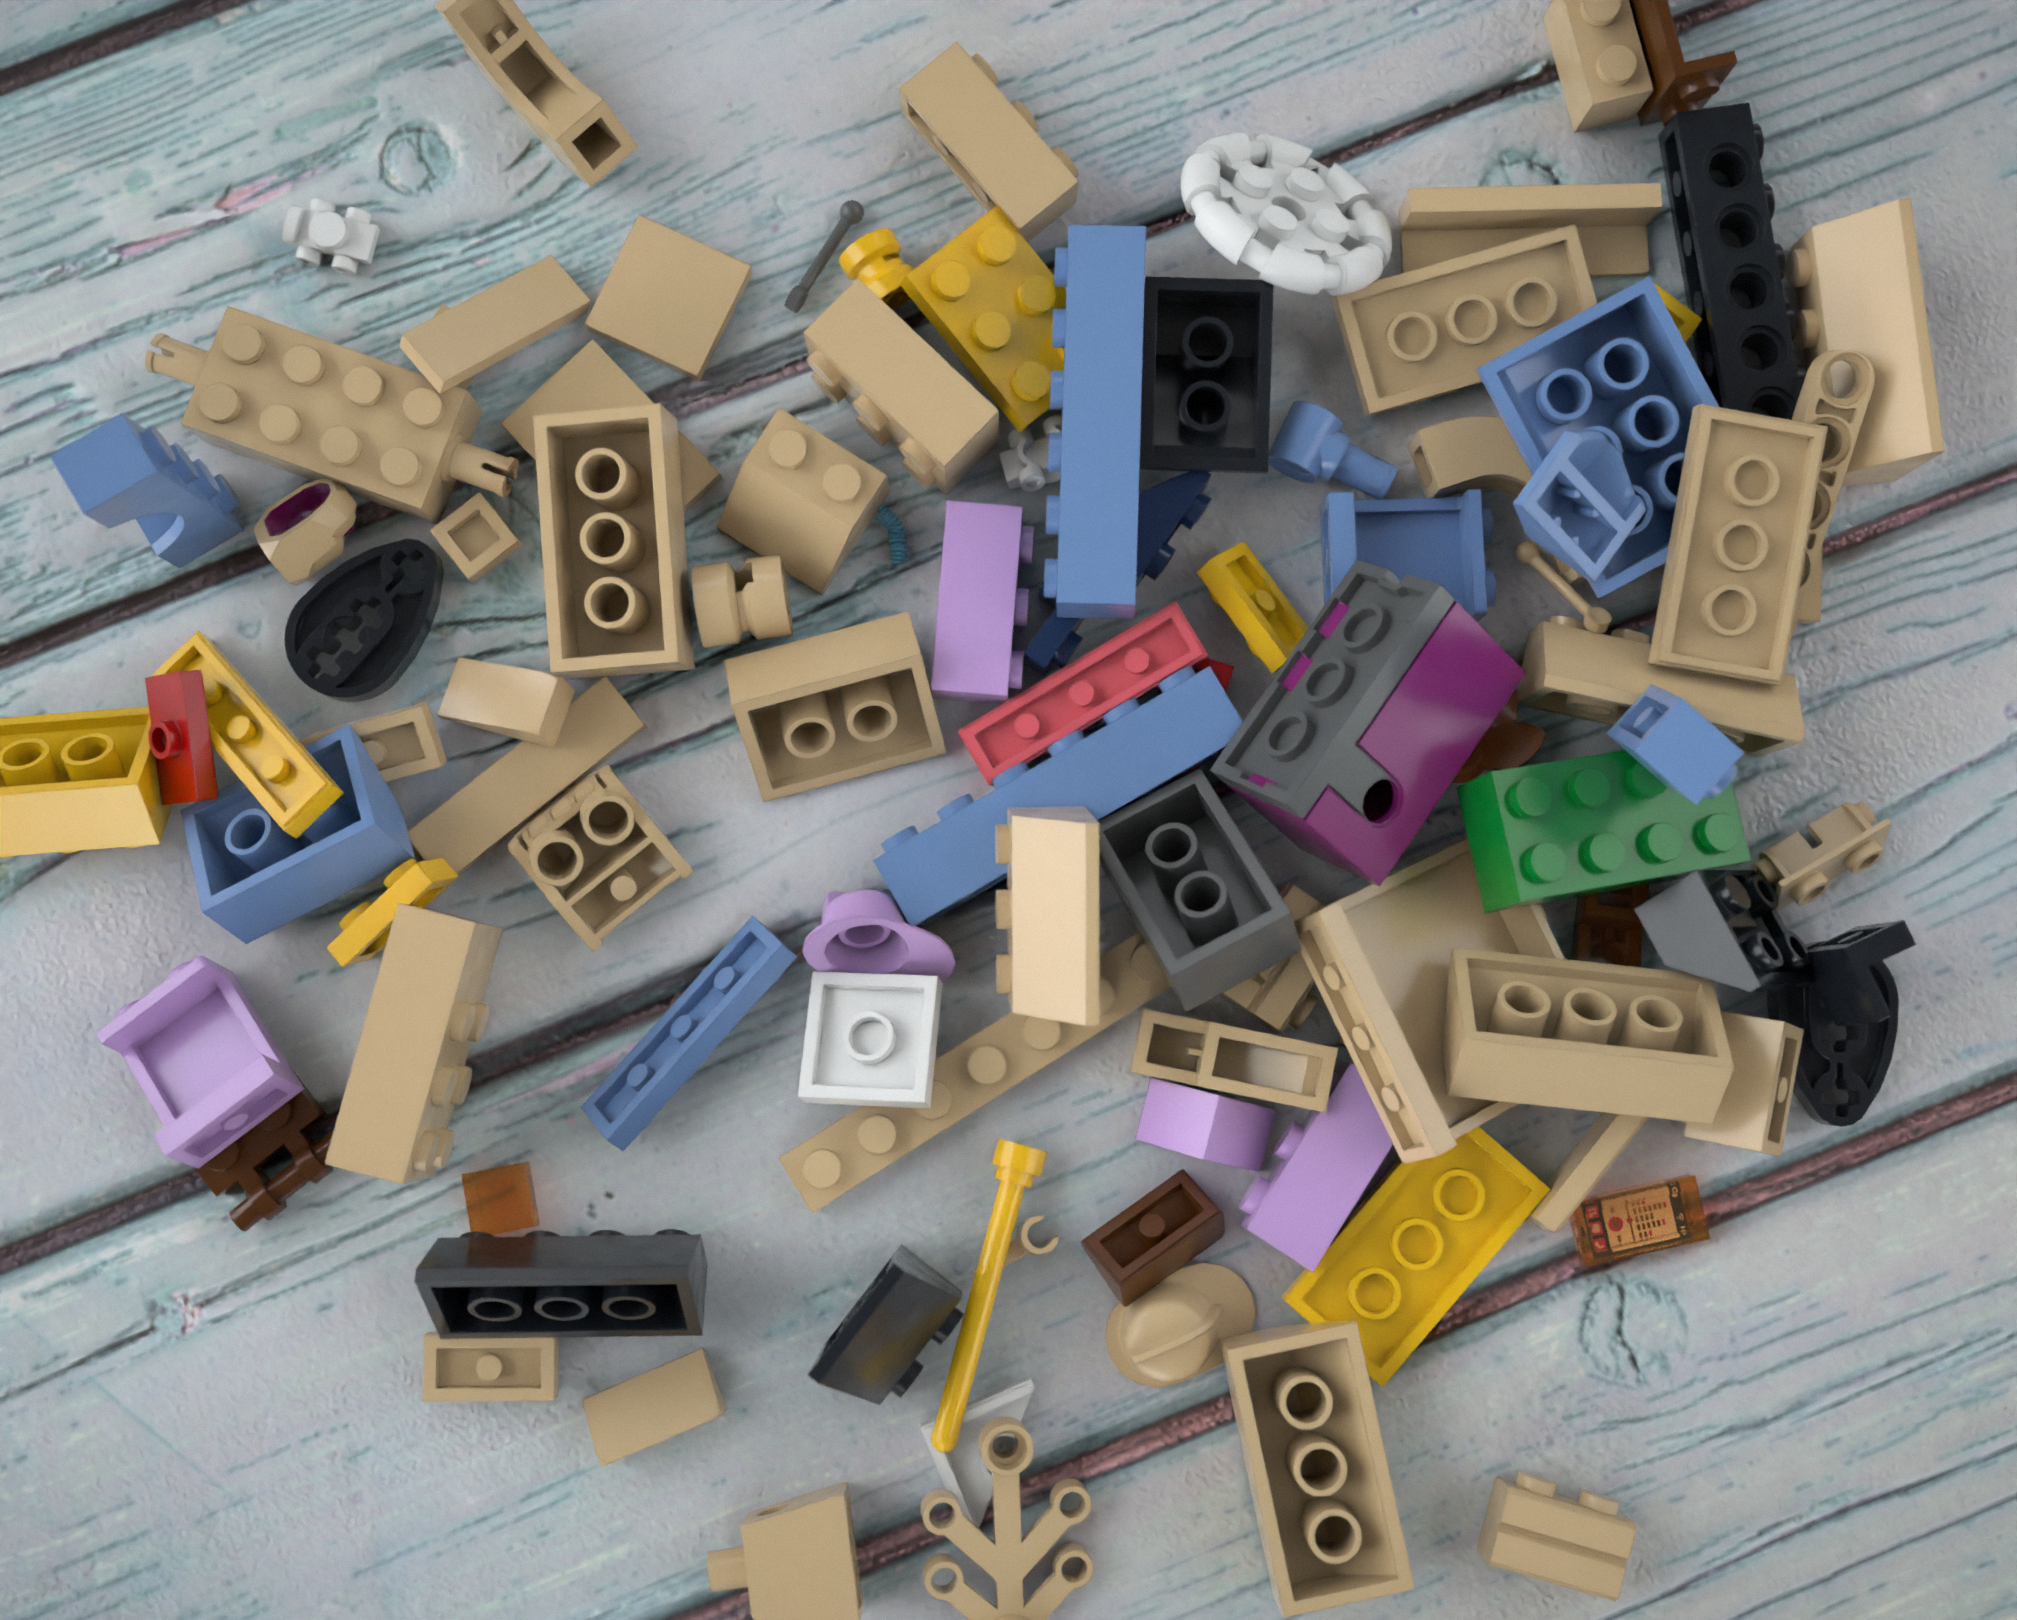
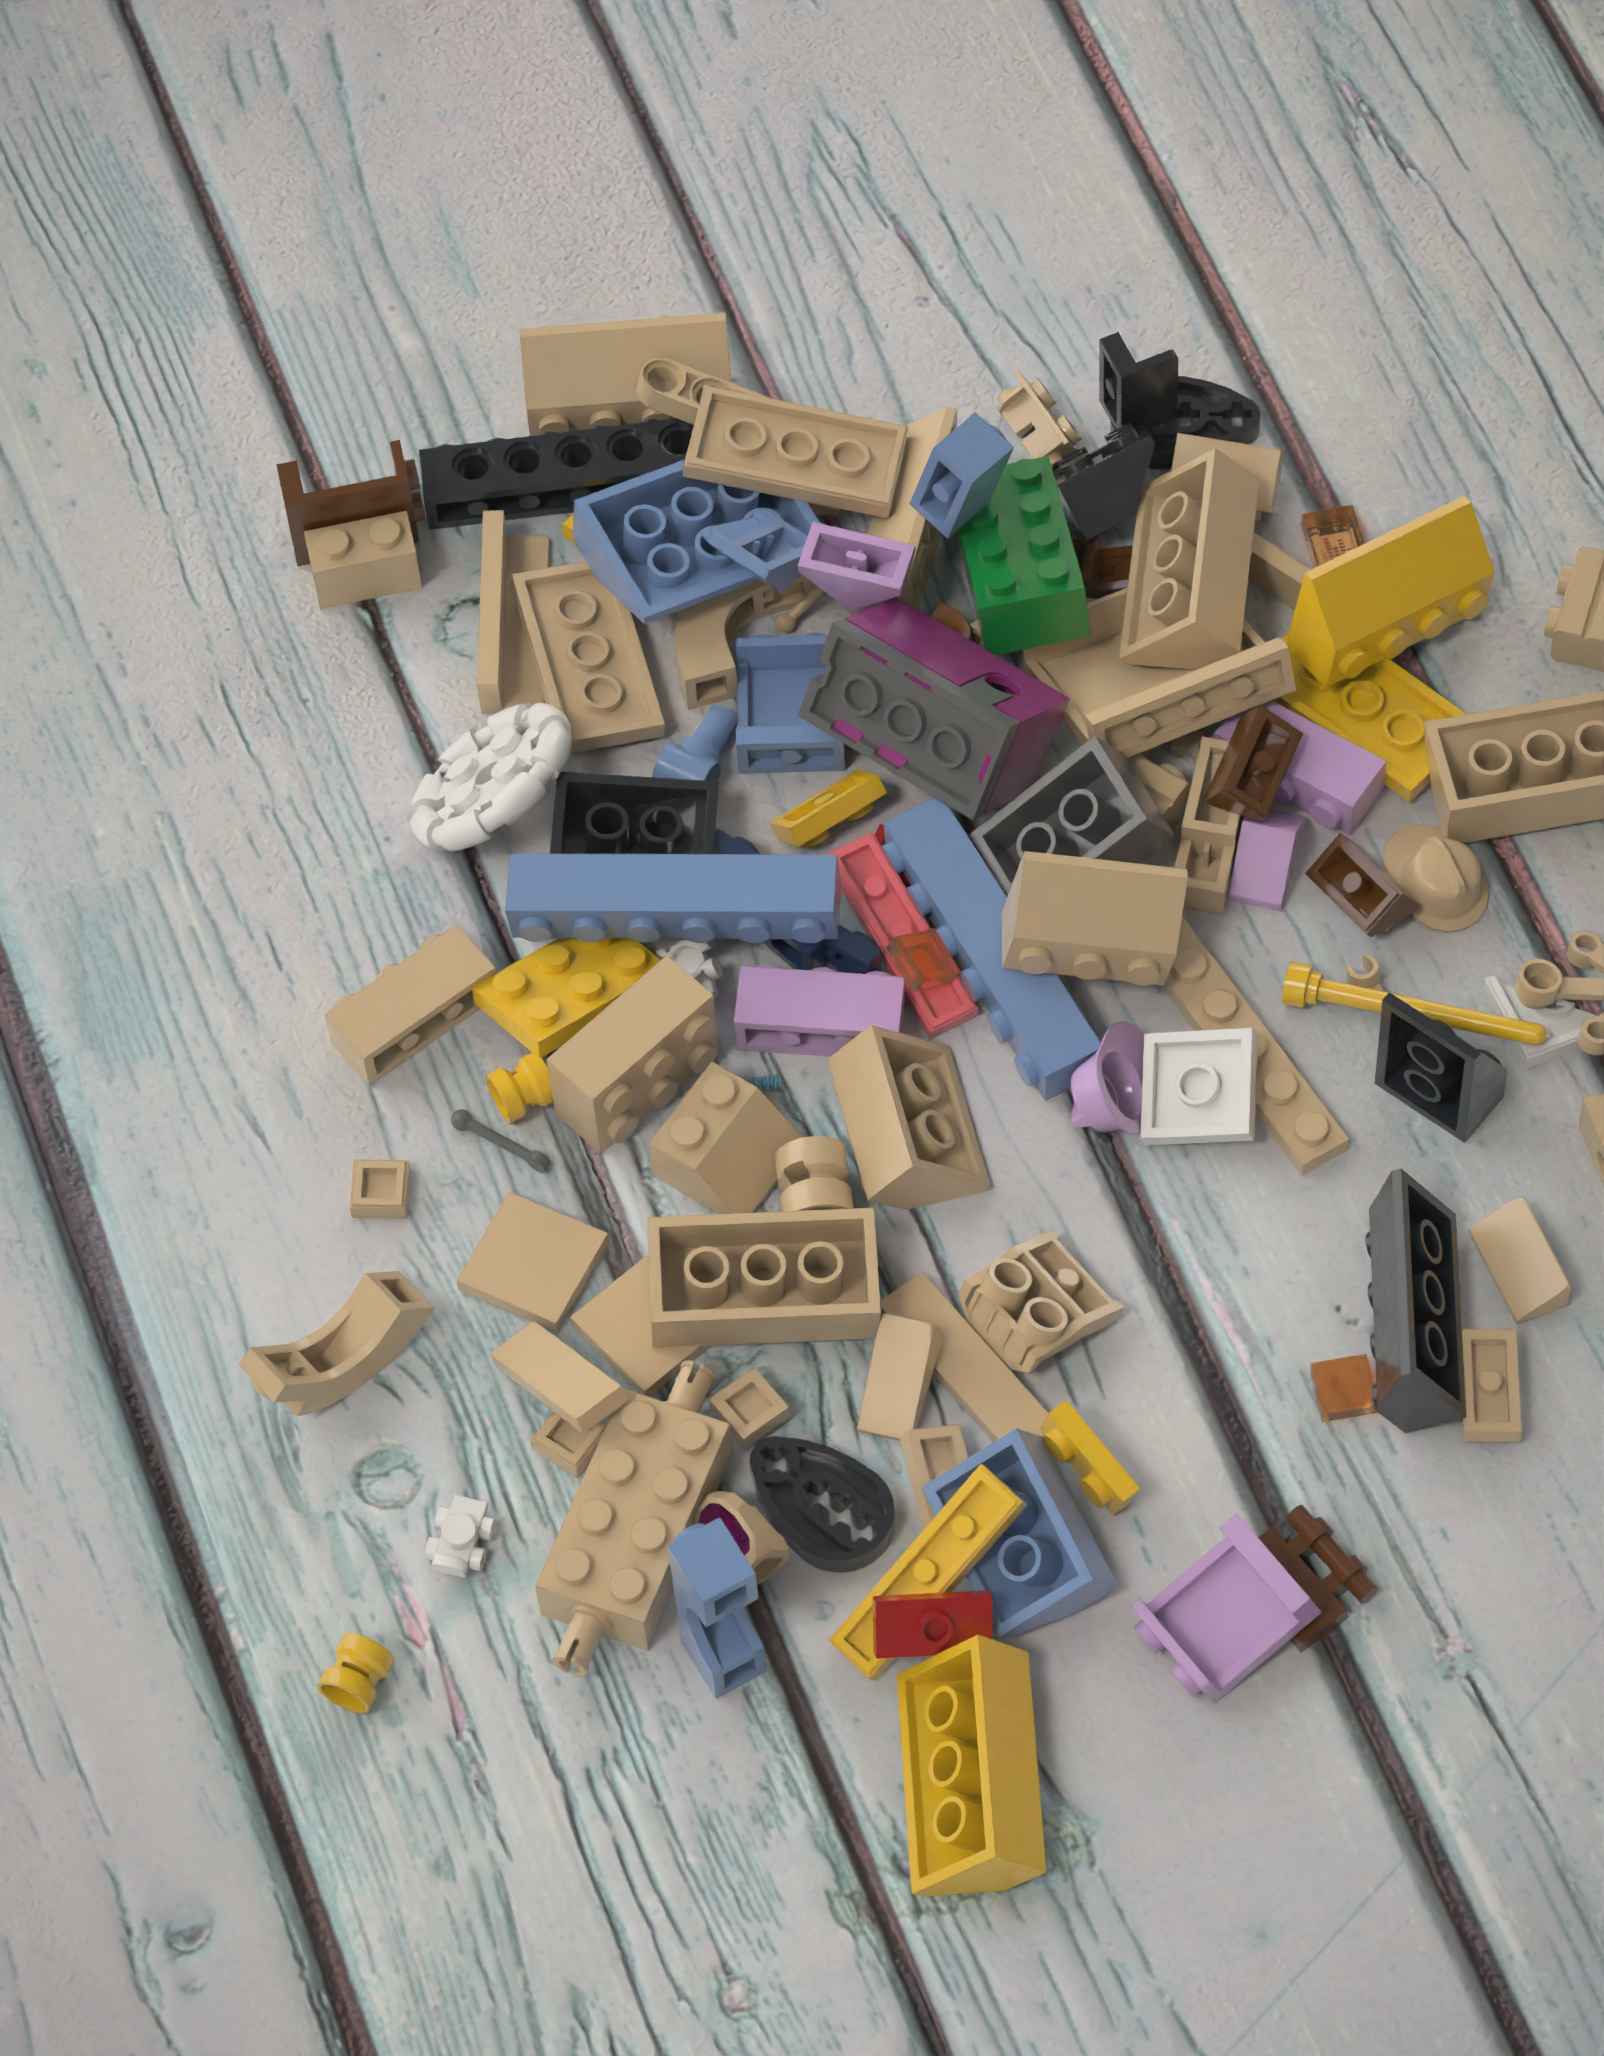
camera: 80 degrees left, 25 degrees down
tan brick [325,903,503,1185] -> none
medium blue plate [580,916,797,1151] -> none
none -> yellow wheel [317,1633,395,1714]
none -> tan tile [349,1159,411,1218]
none -> lavender slope [797,522,915,611]
none -> clear orange tile [886,928,961,993]
none -> reddish brown slope [1204,704,1303,822]
none -> yellow slope [1286,496,1495,688]

